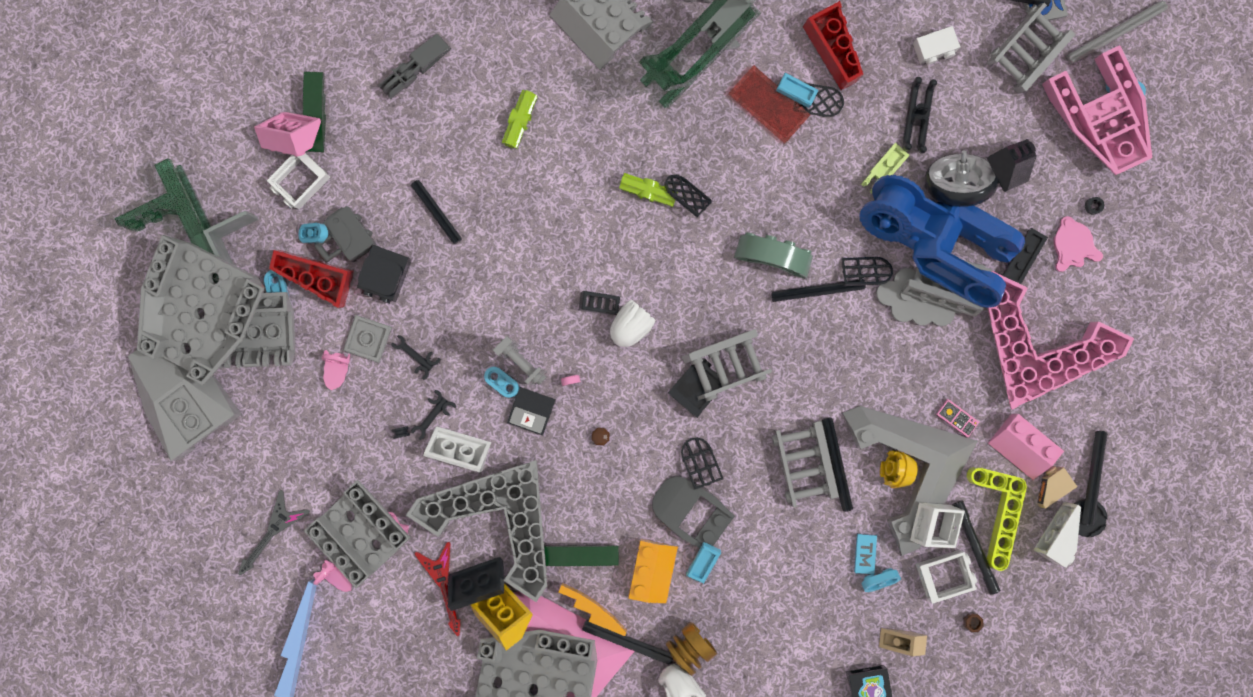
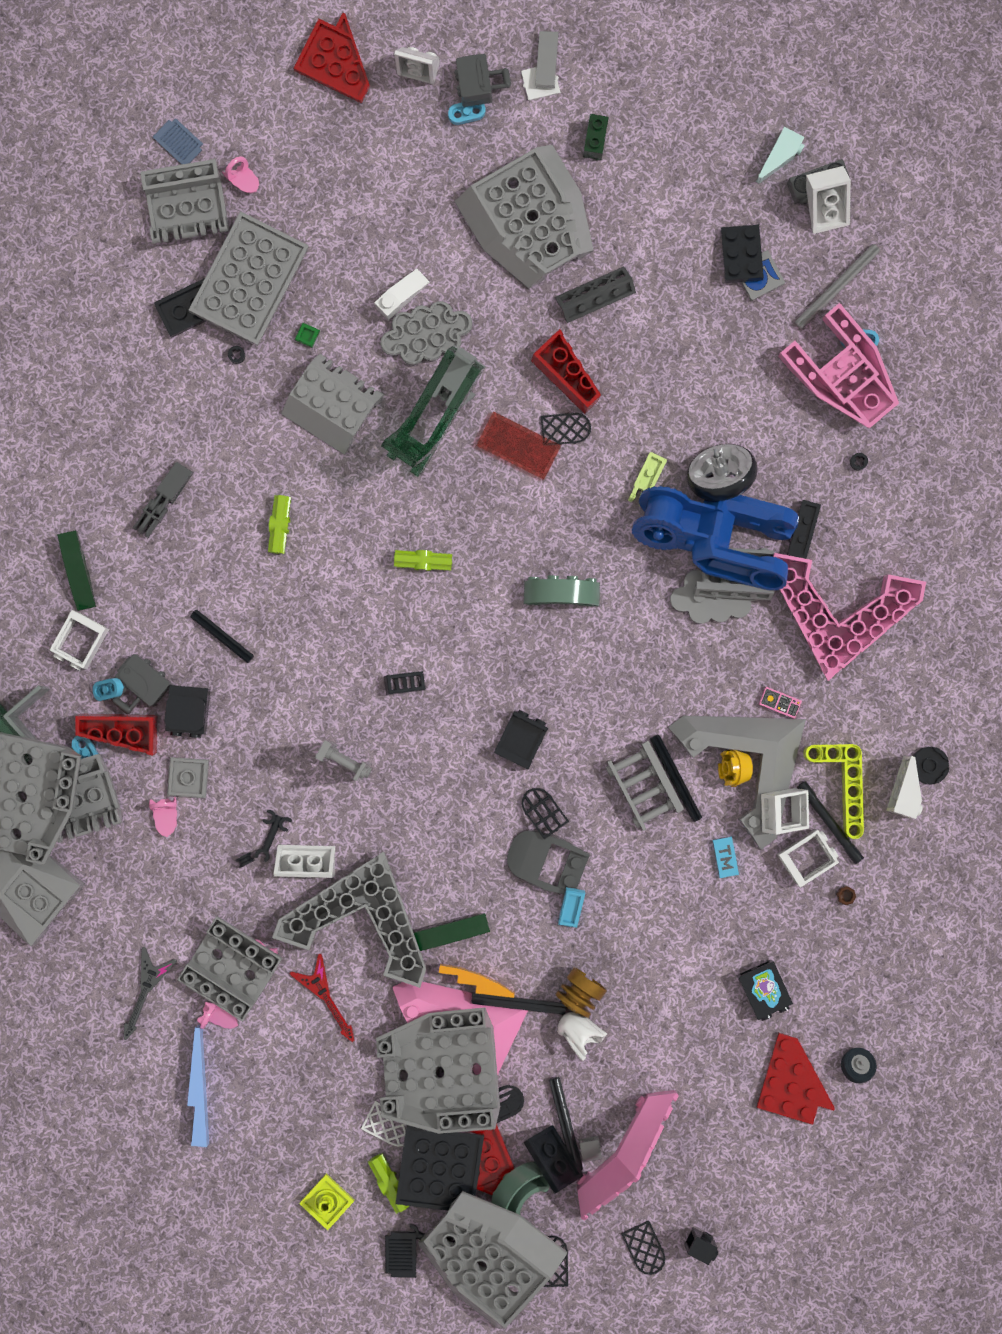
camera: 20 degrees left, 0 degrees up
bright pink slope [254,112,321,157] -> none
black bar [391,335,441,380] -> none
black plate [448,557,504,611] -> none
yellow slope [470,583,533,651] -> none
medium azure plate [484,367,519,398] -> none
black tile [507,387,556,435] -> none
bright pink tile [561,375,581,386] -> none
reddish brown tile [592,427,610,446] -> none
white hair [610,300,655,347] -> none
light orange slope [628,538,678,603] -> none
black window [664,175,712,218] -> none
light grey fence [682,329,772,402] -> none
black axle [771,279,866,302] -> none
medium azure tile [776,73,818,108] -> none
black window [842,257,893,286] -> none
medium azure plate [861,568,901,592] -> none
tan slope [879,628,927,656] -> none
black piece [902,77,937,154] -> none
white brick [913,26,960,65] -> none
light grey fence [986,3,1076,94] -> none
black slope [986,139,1037,192] -> none
bright pink slope [988,414,1064,480] -> none
tan slope [1037,466,1077,509] -> none
bright pink tile [1053,216,1103,272] -> none
black axle [1082,431,1108,526] -> none

